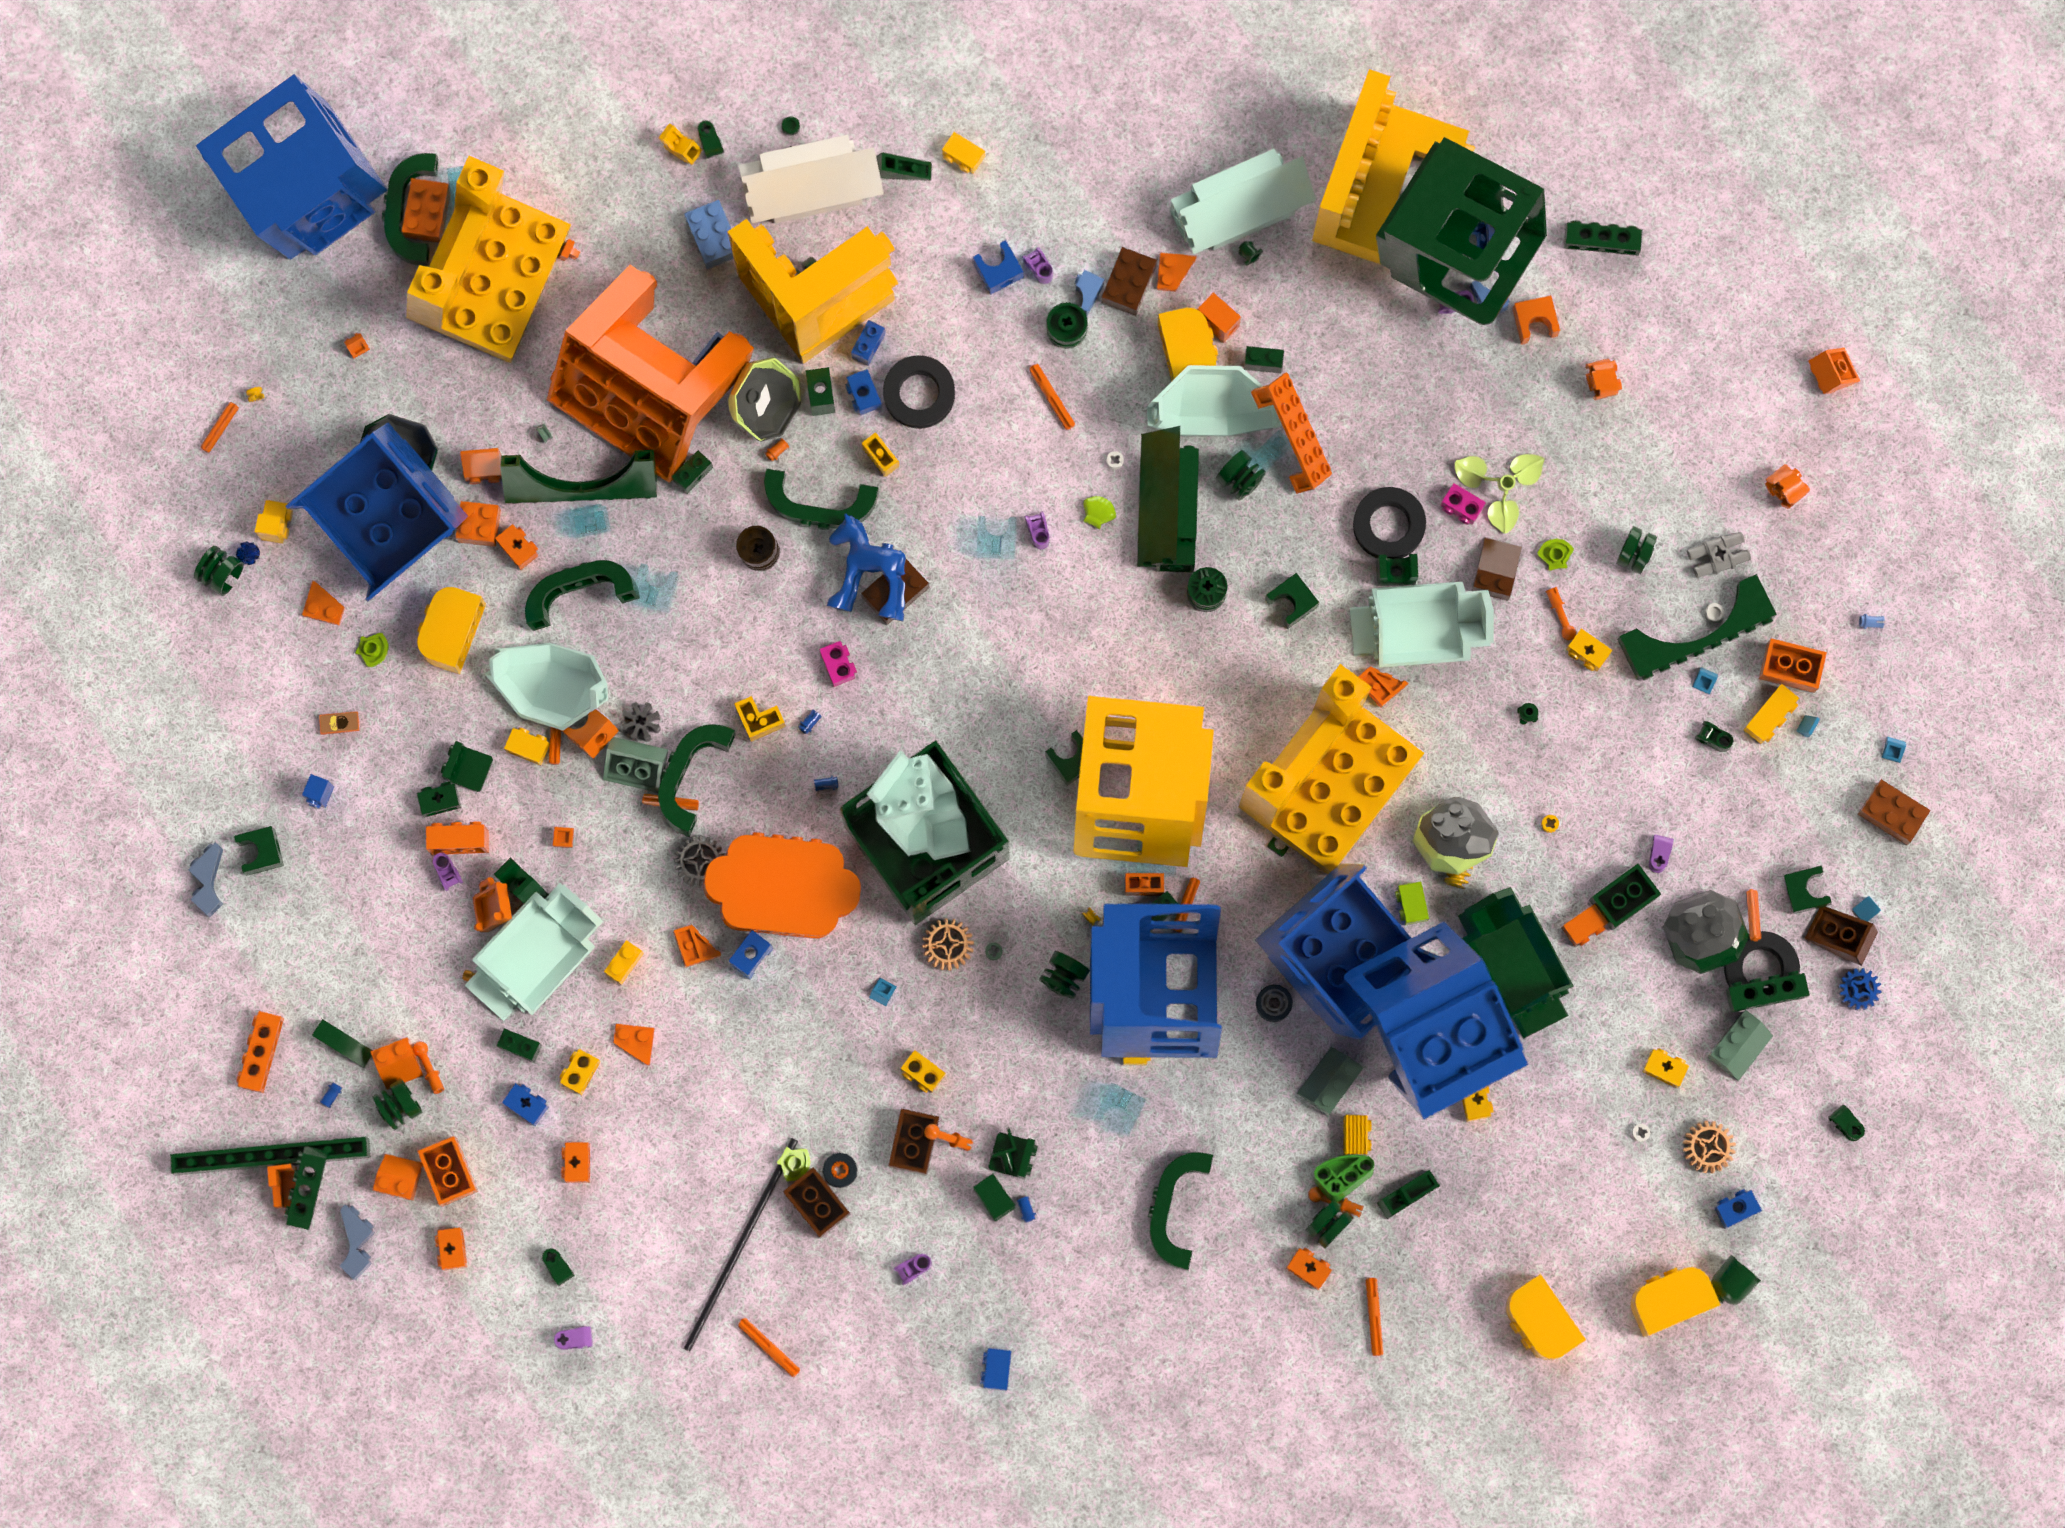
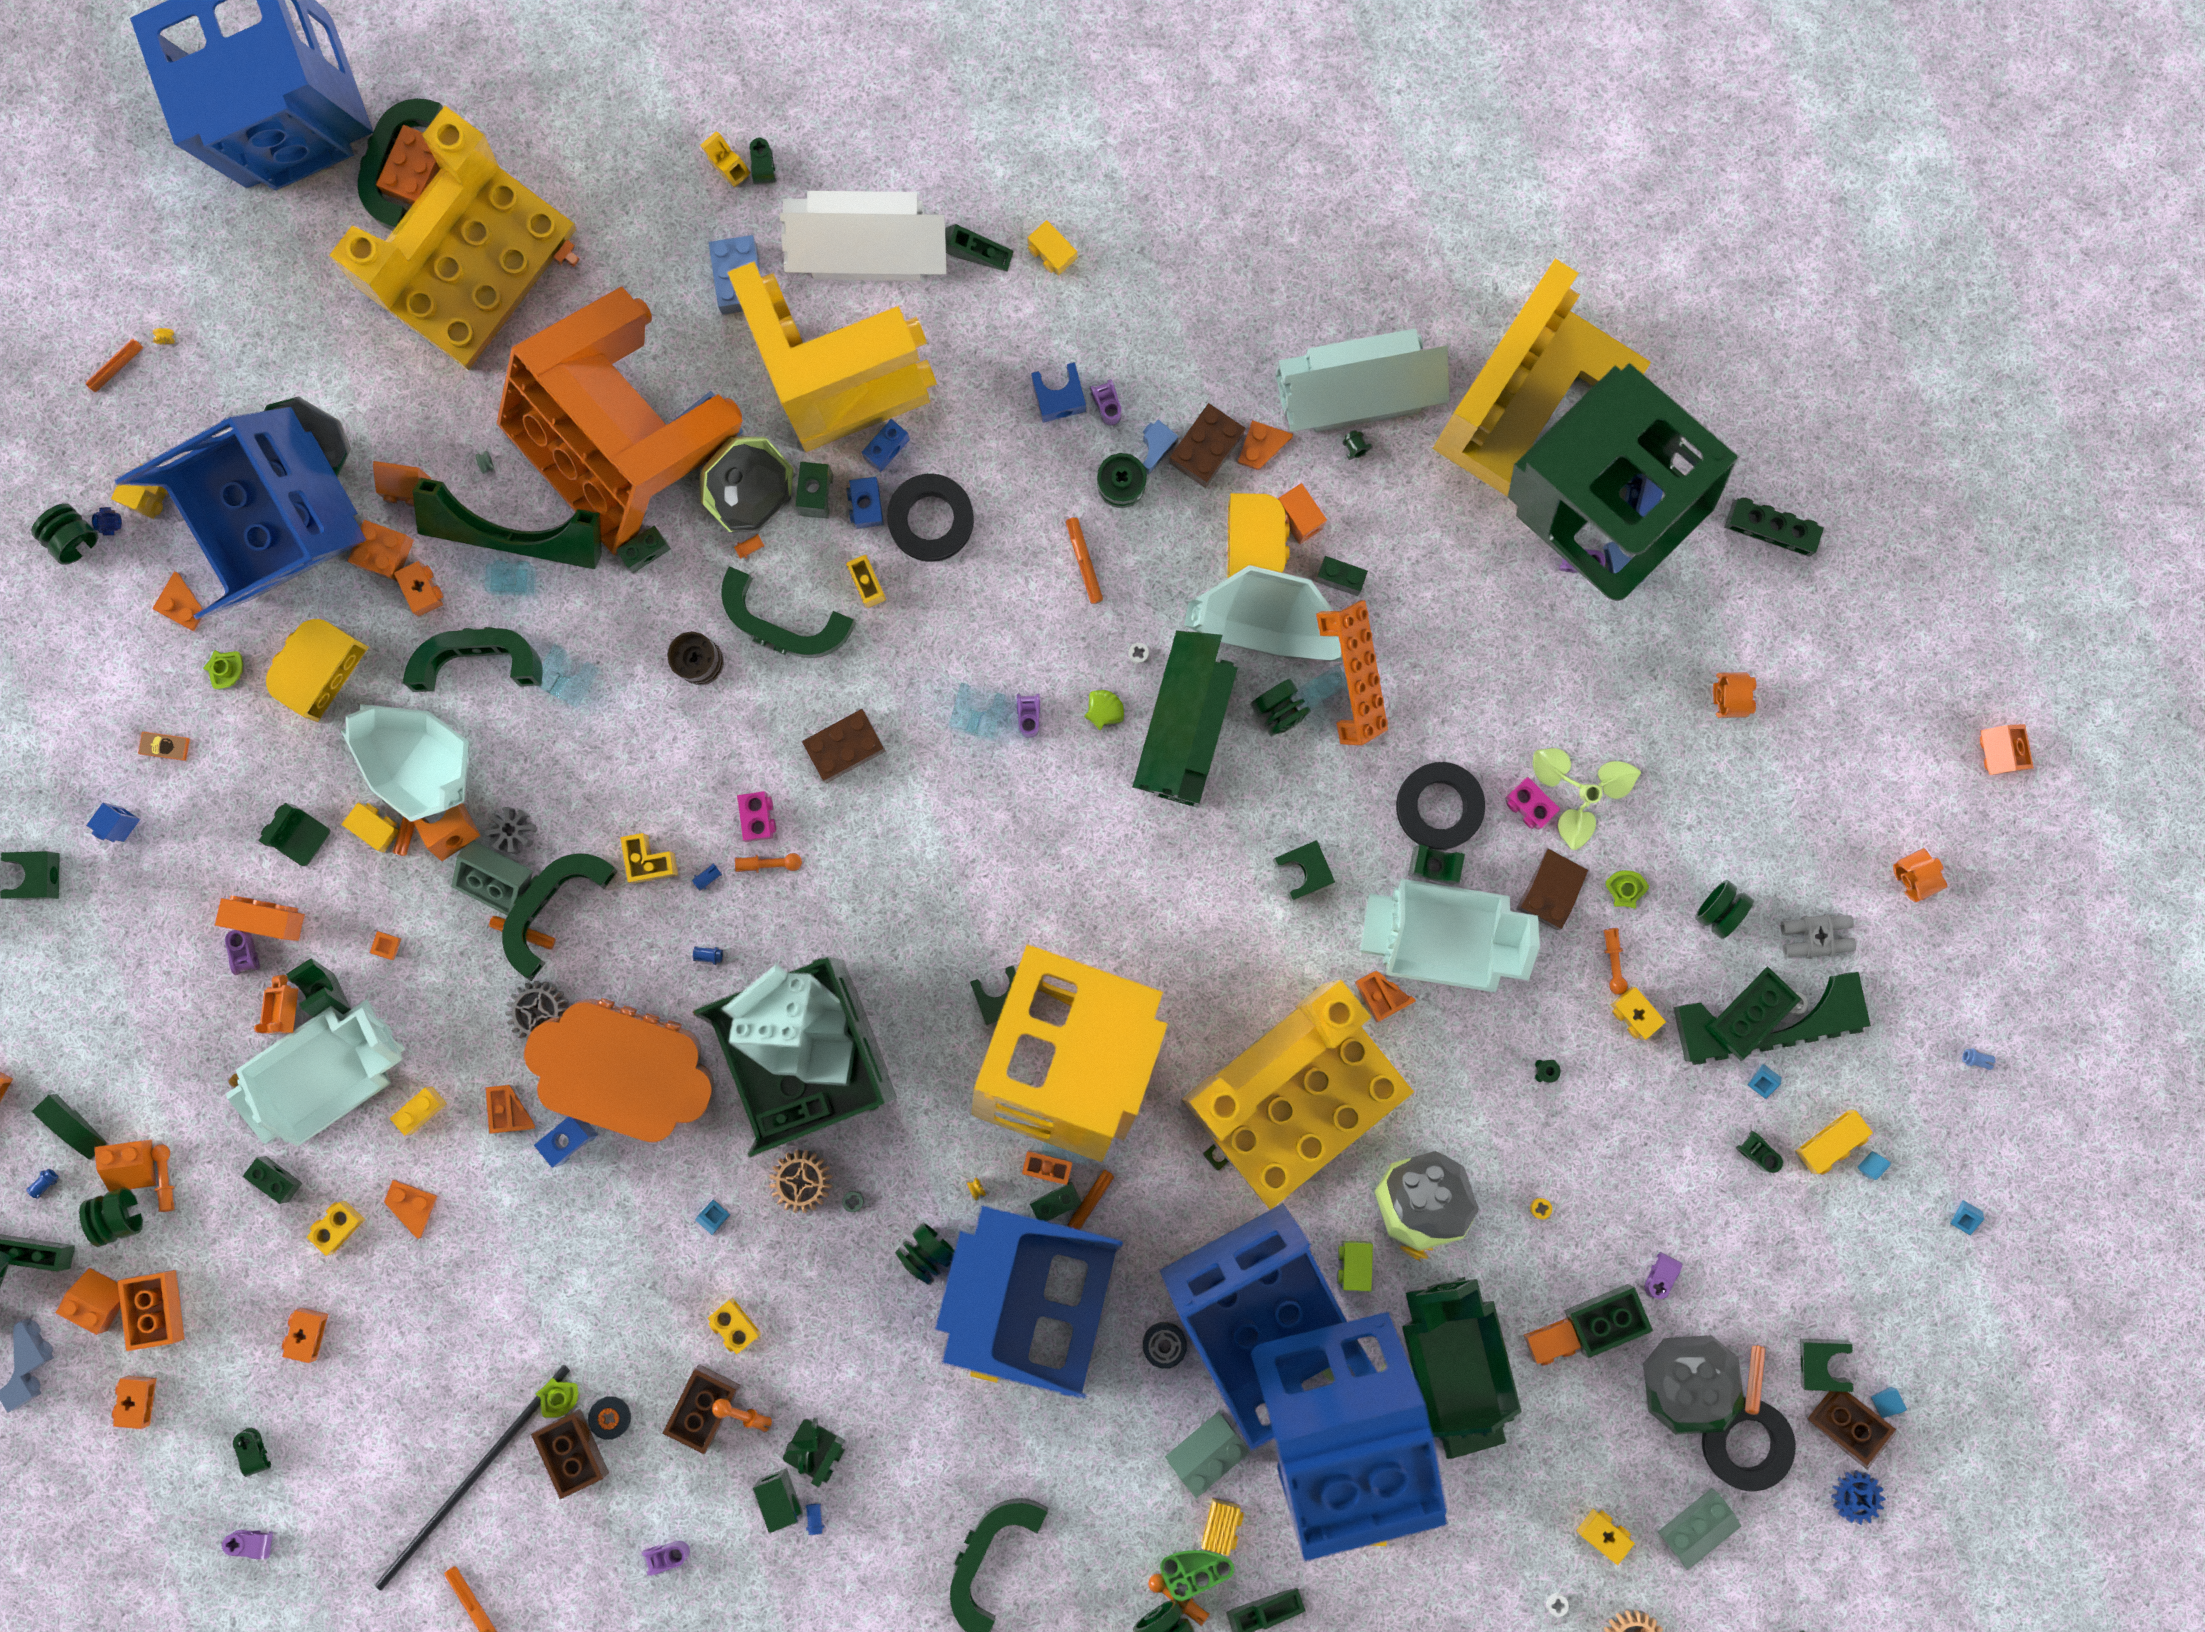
camera: 10 degrees right, 5 degrees up
orange tile [344,333,370,358] -> none
dark green brick [417,782,462,818] -> none
blue brick [502,1083,549,1126] -> none
dark green tile [781,116,800,136] -> none
blue animal [827,514,906,621] -> none
clear light blue piece [1094,1082,1146,1136] -> none
dark green wheel [1187,567,1228,613] -> none
orange piece [1512,295,1560,345] -> none
dark green brick [1726,971,1810,1013] -> none
orange brick [1759,638,1827,693] -> none
dark orange brick [1857,779,1931,845] -> none
none -> orange pin [735,853,802,873]
none -> dark green tile [1707,966,1802,1061]

